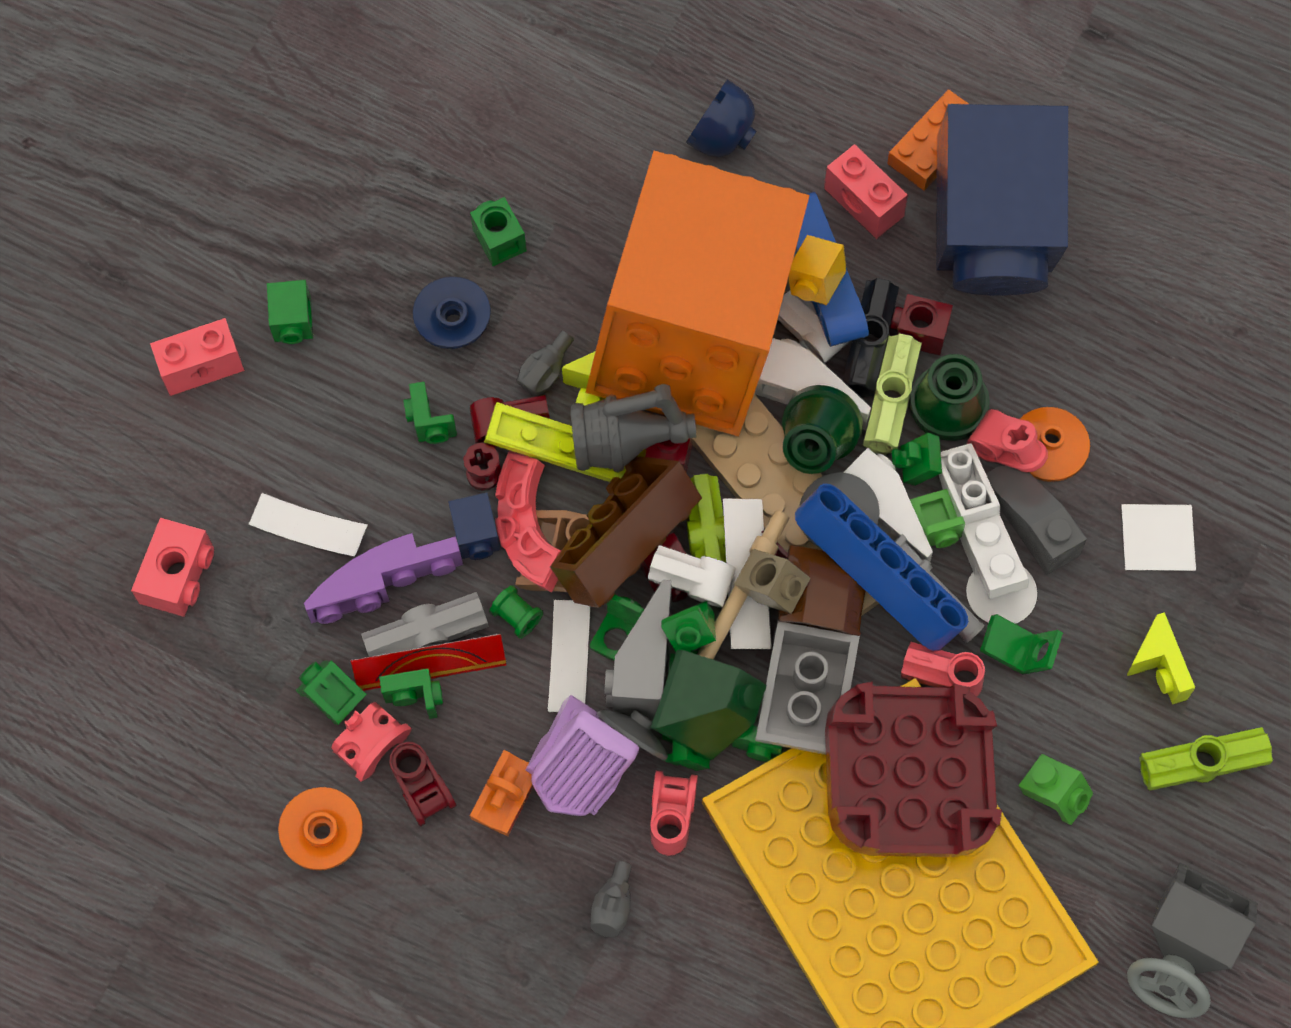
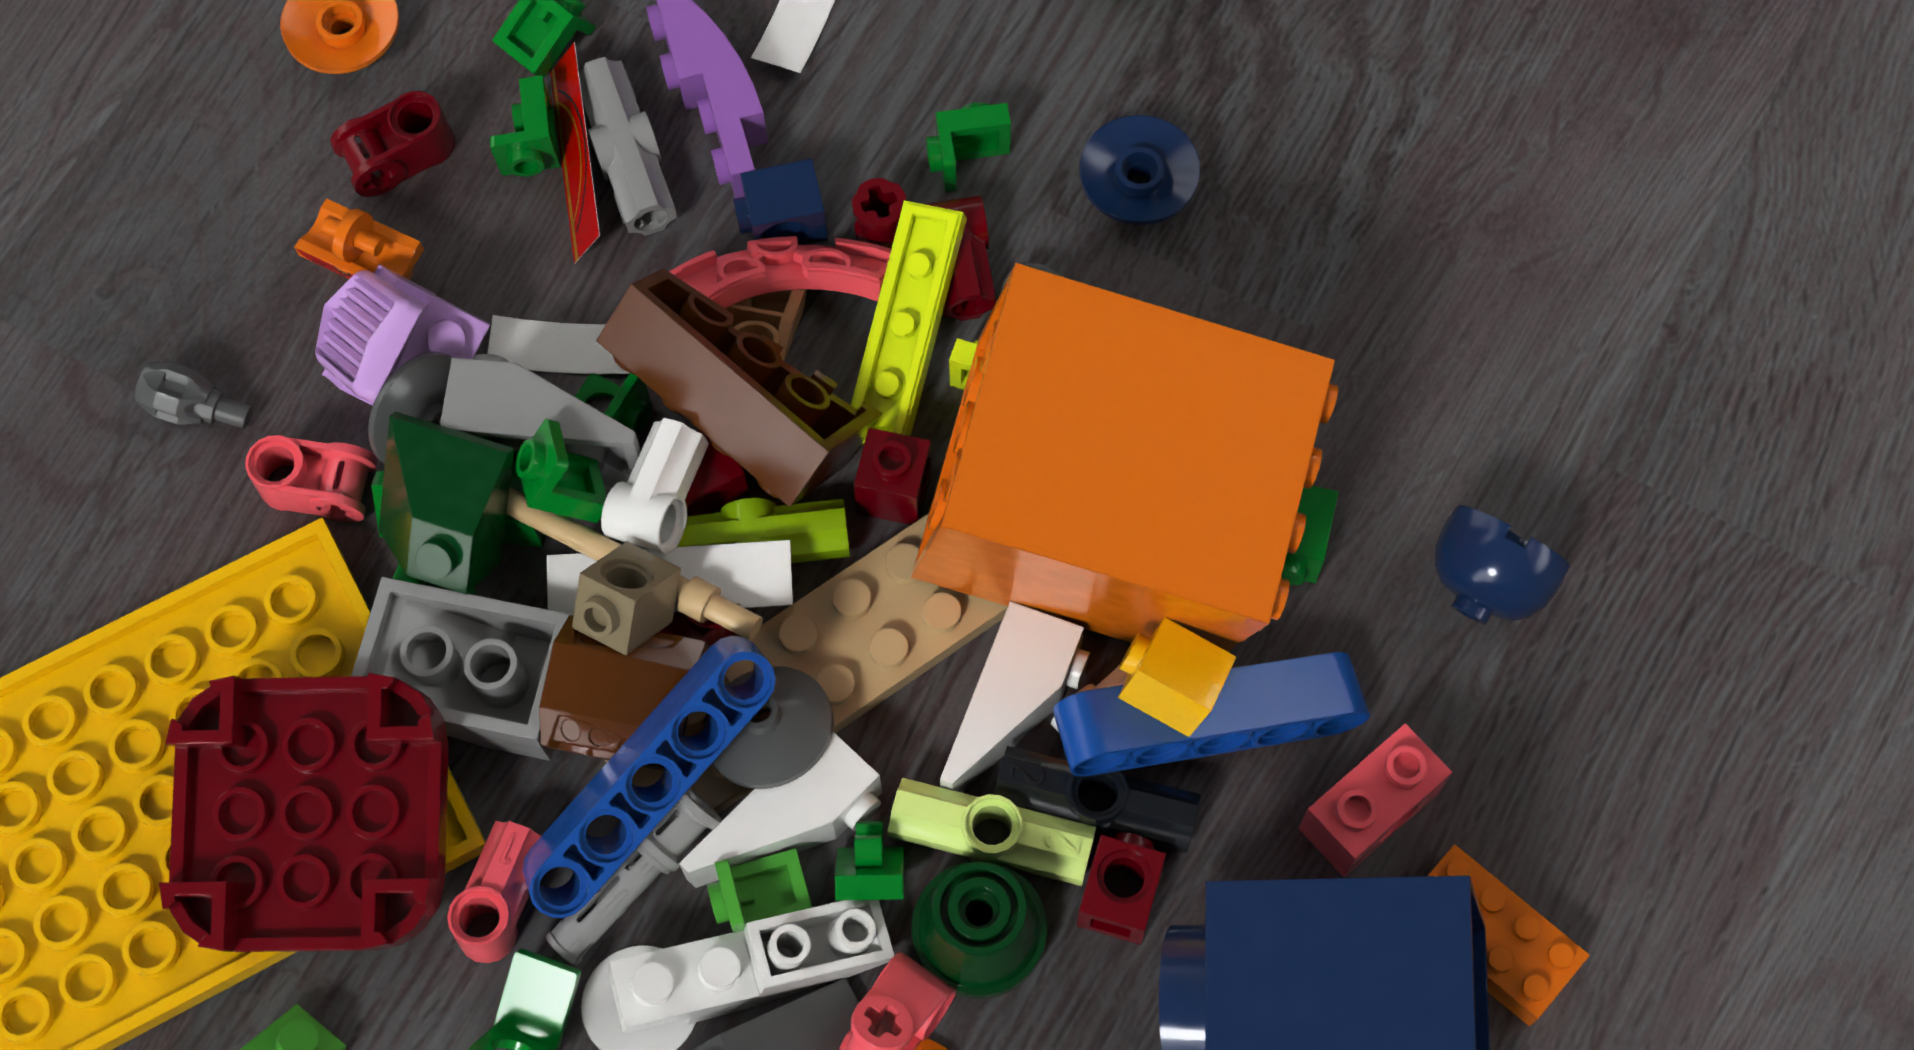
camera: 90 degrees right, 0 degrees up
coral piece [331,702,412,782] -> none
green brick [470,197,527,267] -> none
green bush [489,585,544,639] -> none
dark grey piece [571,384,697,472] -> none
dark green piece [782,385,863,474] -> none

